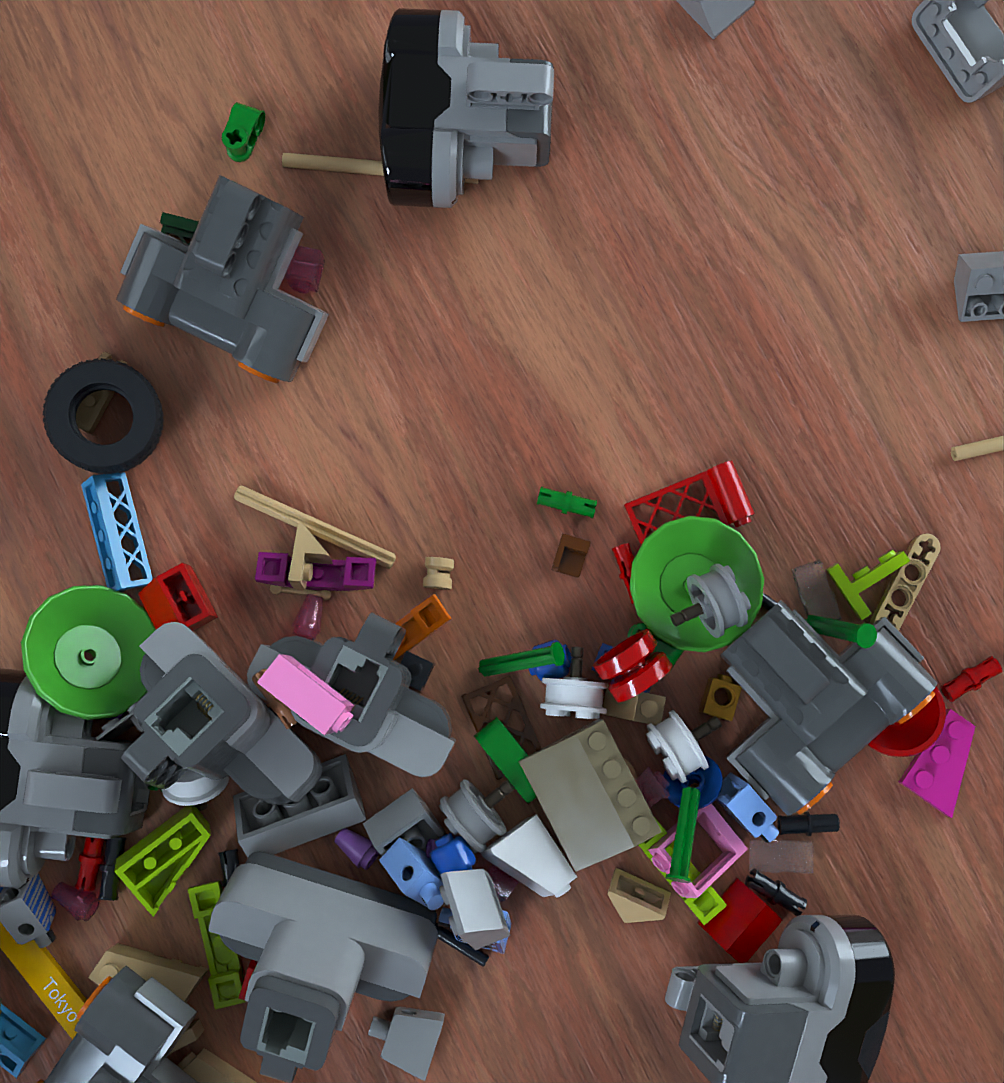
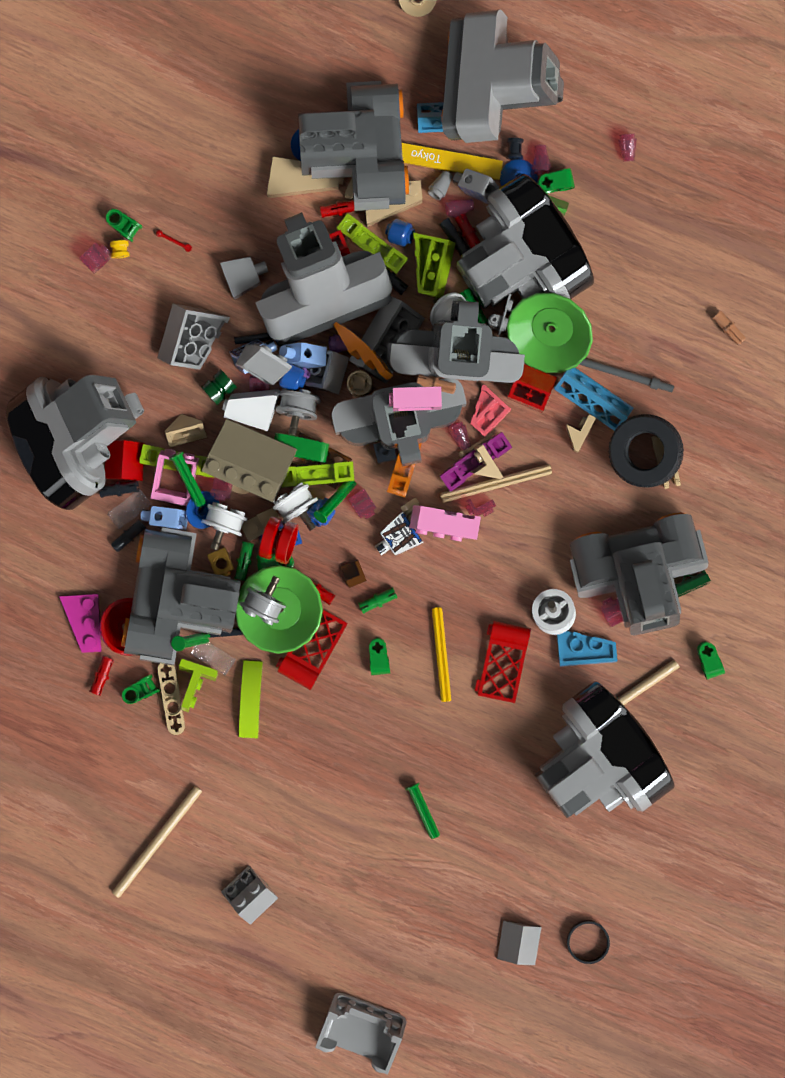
camera: 140 degrees right, 5 degrees up
none -> green piece [122,674,160,704]
none -> light grey wedge [157,303,230,370]
none -> dark green wheel [201,369,237,405]
none -> green pin [234,541,254,581]
none -> lime slope [239,661,263,738]
none -> lime slope [281,461,355,487]
none -> red pin [320,200,354,218]
none -> orange slope [333,322,393,380]
none -> tan wheel [347,370,372,398]
none -> clear pink brick [348,489,377,520]
none -> green piece [369,638,390,676]
none -> torso [375,512,423,555]
none -> blue head [385,219,415,246]
none -> green axle [405,782,440,839]
none -> bright pink wedge [409,505,481,542]
none -> light grey cone [428,171,453,200]
none -> yellow axle [432,607,451,702]
none -> clear pink bracket [465,499,496,517]
none -> coral wing [470,385,511,437]
none -> red piece [475,621,531,703]
none -> white wheel [532,589,576,635]
none -> dark azure wing [557,631,618,667]
none -> tan slope [566,414,596,453]
none -> dark grey bar [579,359,674,393]

